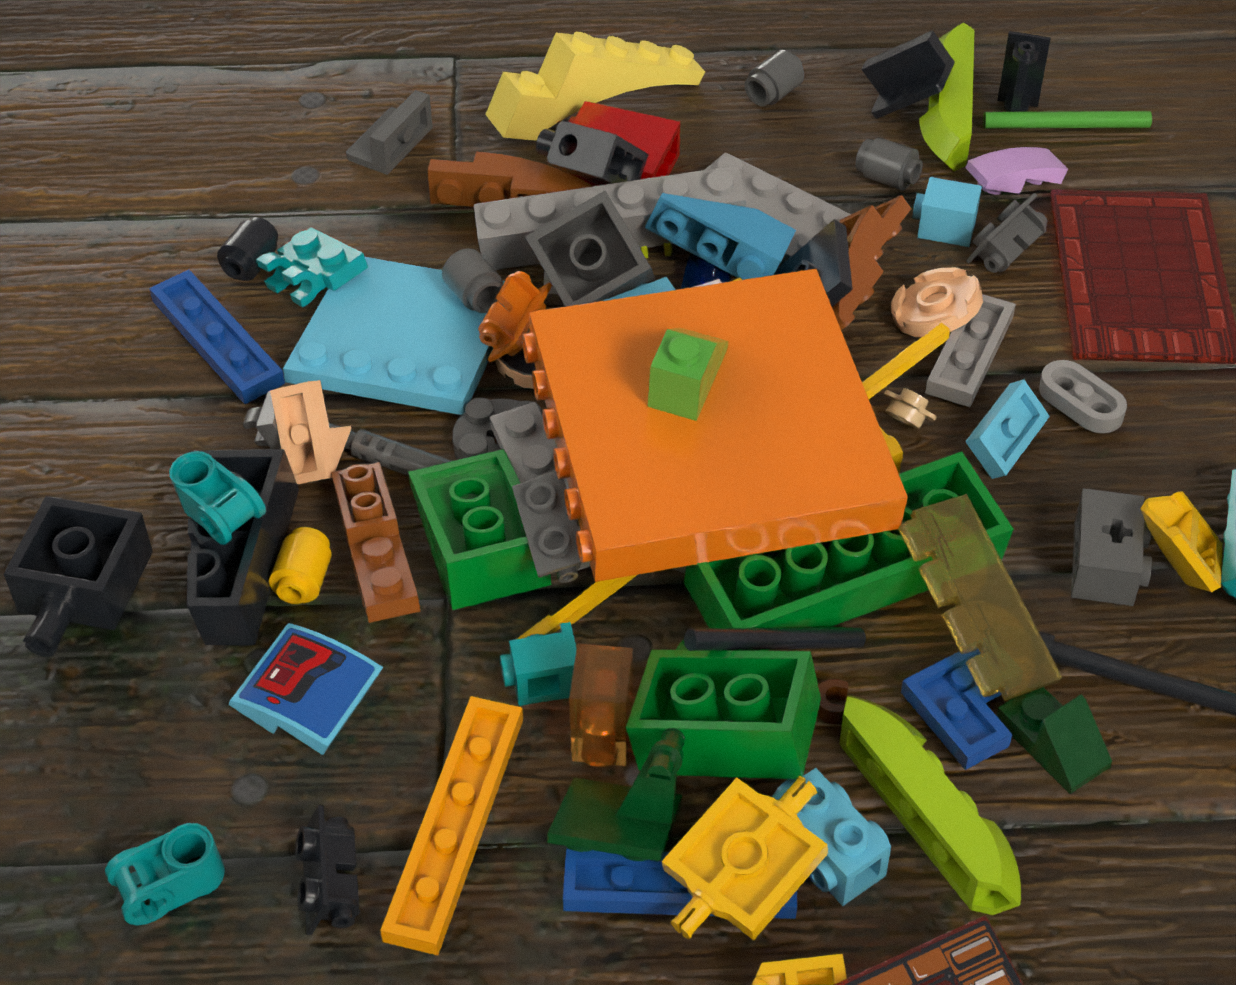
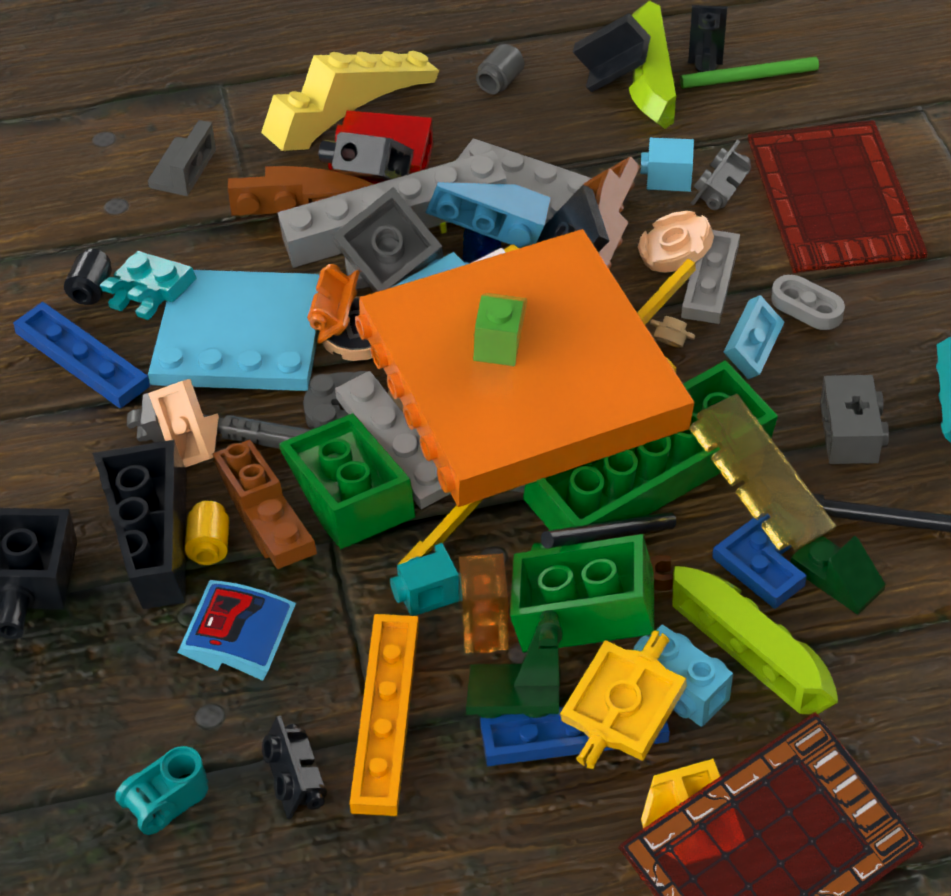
camera: 10 degrees left, 0 degrees up
teal piece [169,451,266,545] -> none
dark grey brick [442,248,503,313] -> none
dark grey hinge [512,471,581,583] -> none
dark grey brick [855,137,923,191] -> none
lavender slope [965,147,1068,195] -> none
yellow slope [1141,491,1223,592] -> none

